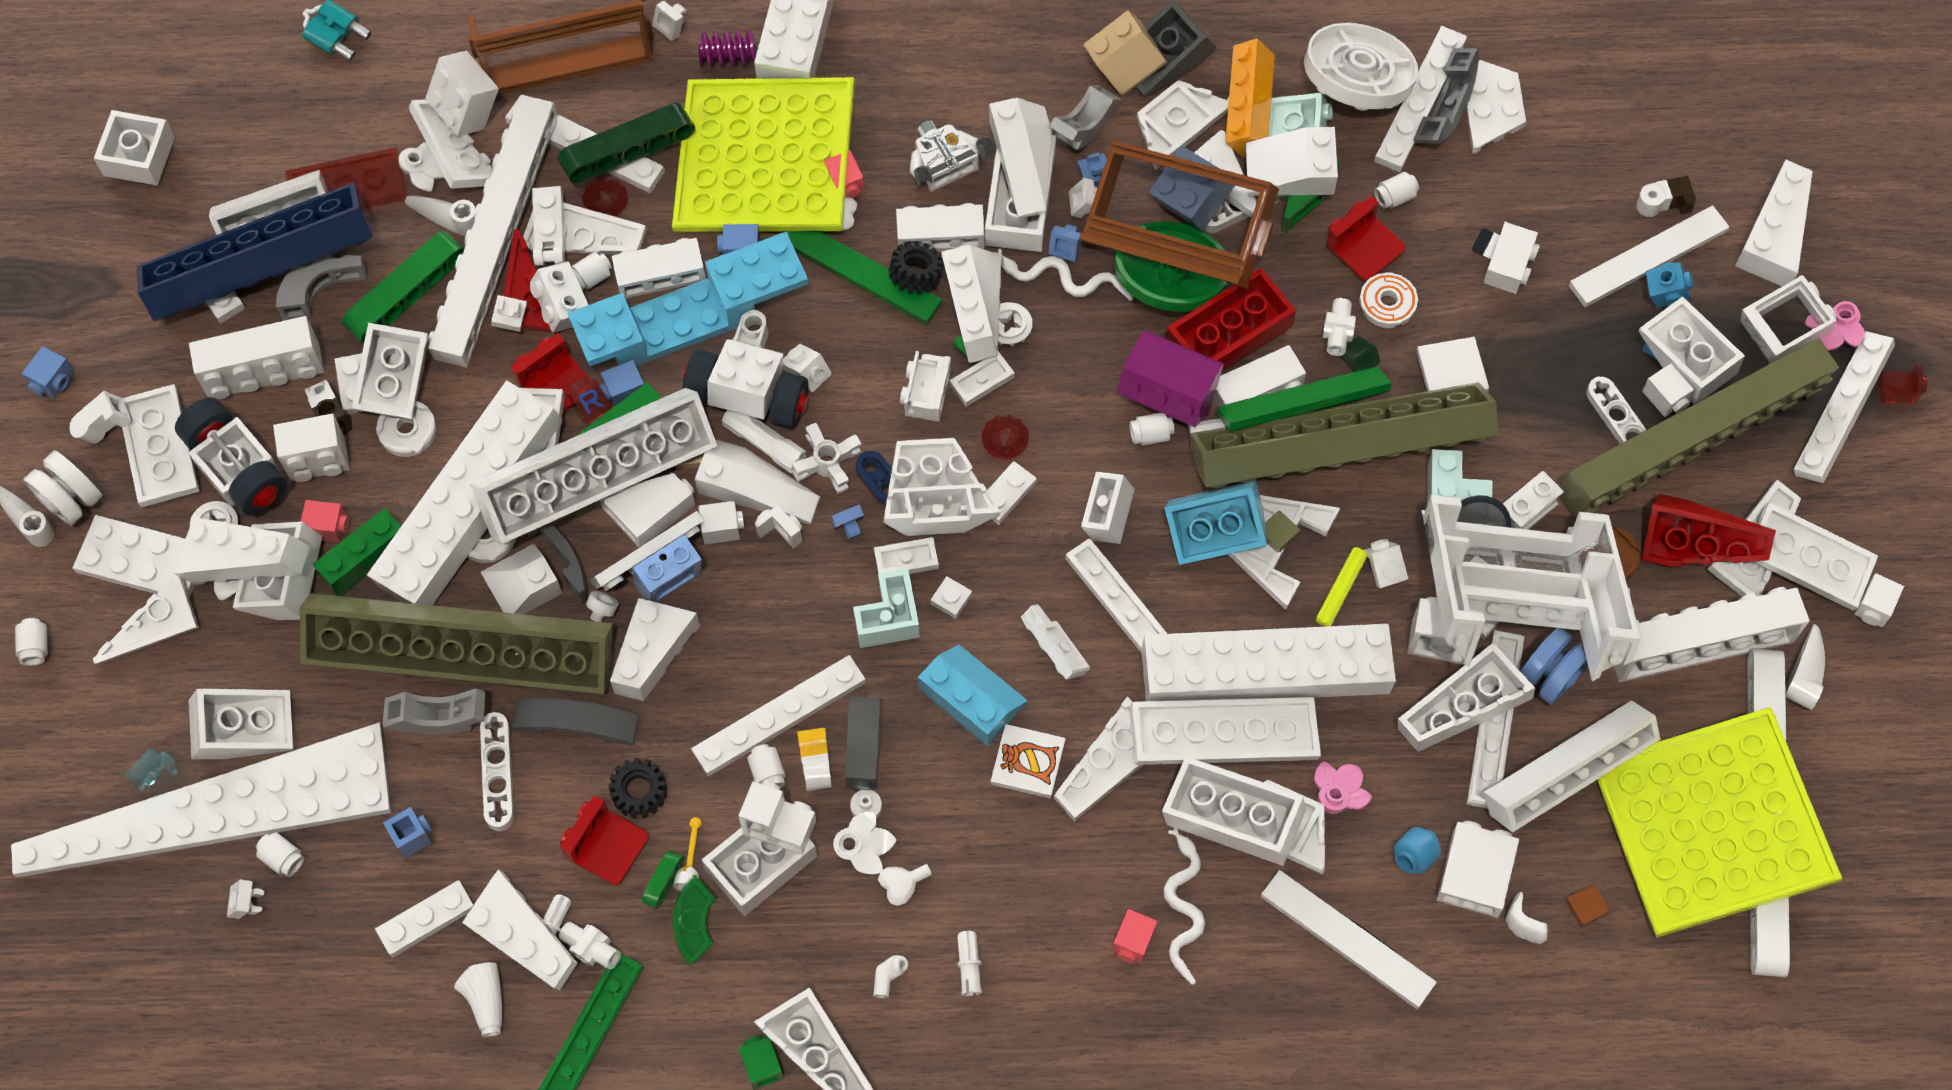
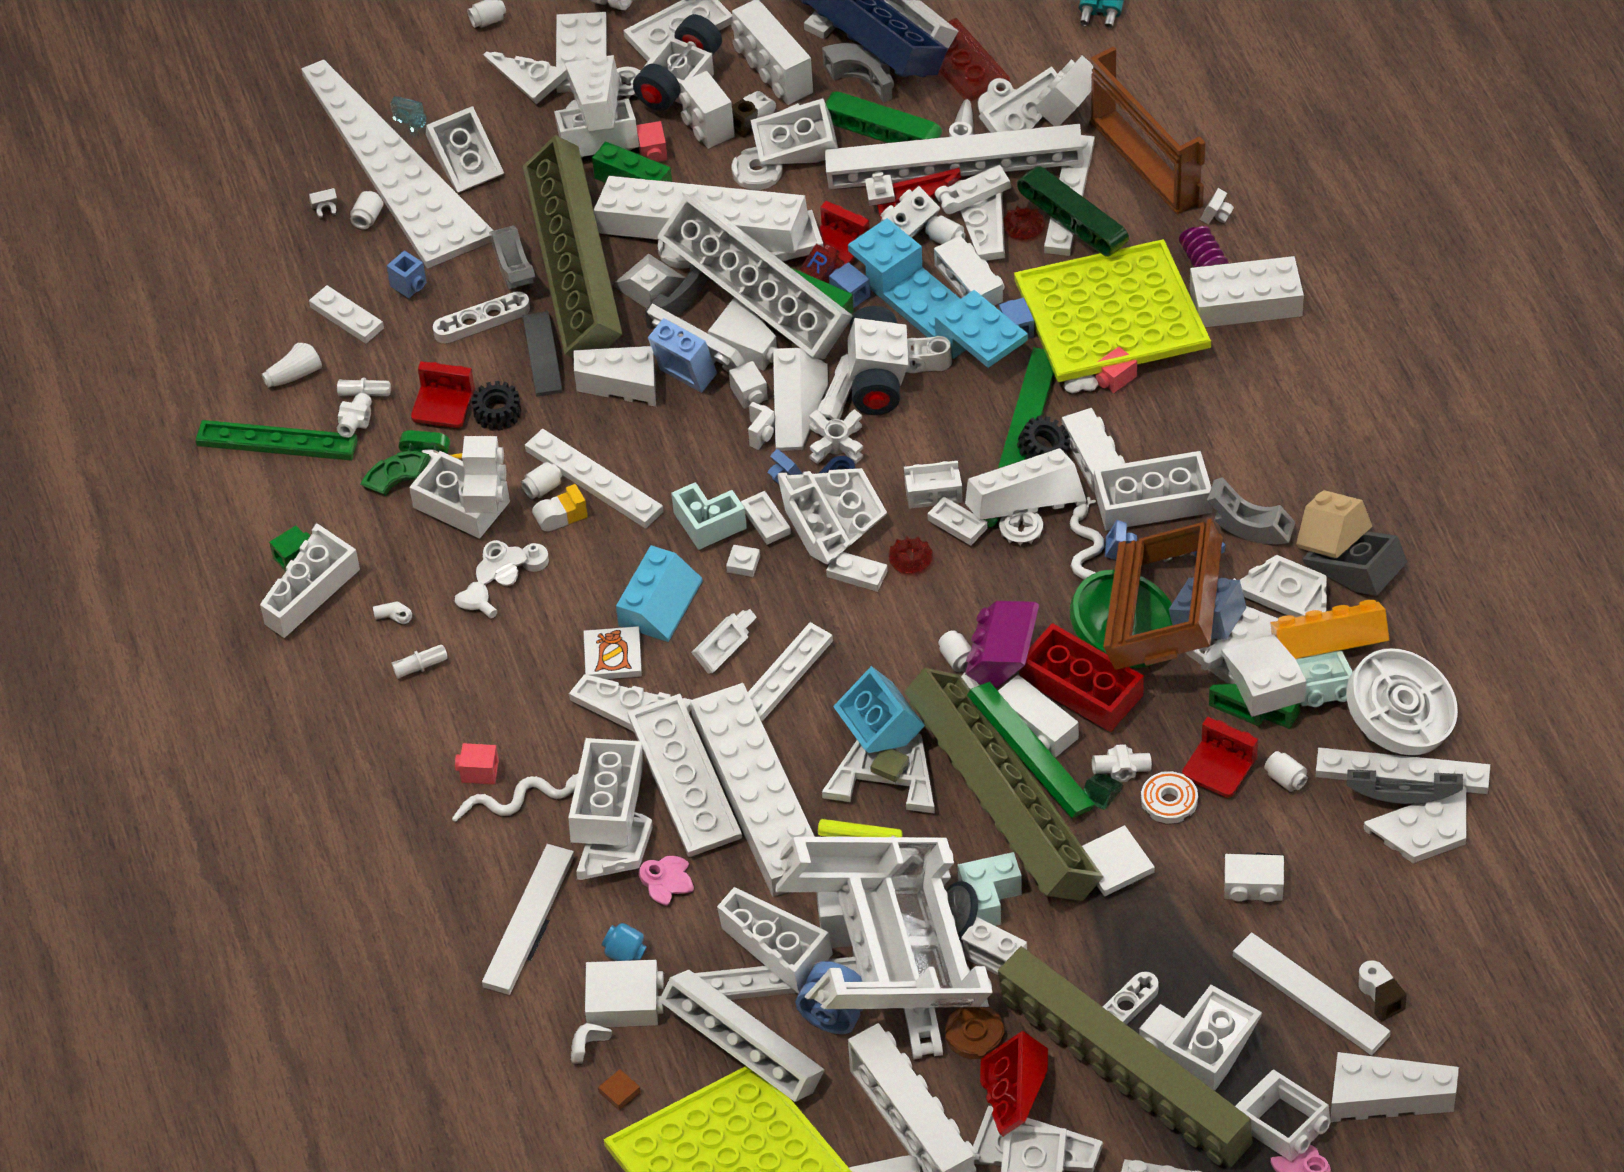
camera: 75 degrees right, 15 degrees down
white wing [462,869,578,991] -> none
white tile [586,591,619,622] -> none
white bracket [783,344,831,392] -> none
dark grey slope [845,696,883,792] -> none
torso [910,120,996,192] -> none
white wedge [989,98,1052,219] -> none
white brick [1081,472,1135,544] -> none
dark azure brick [1646,262,1694,308] -> none

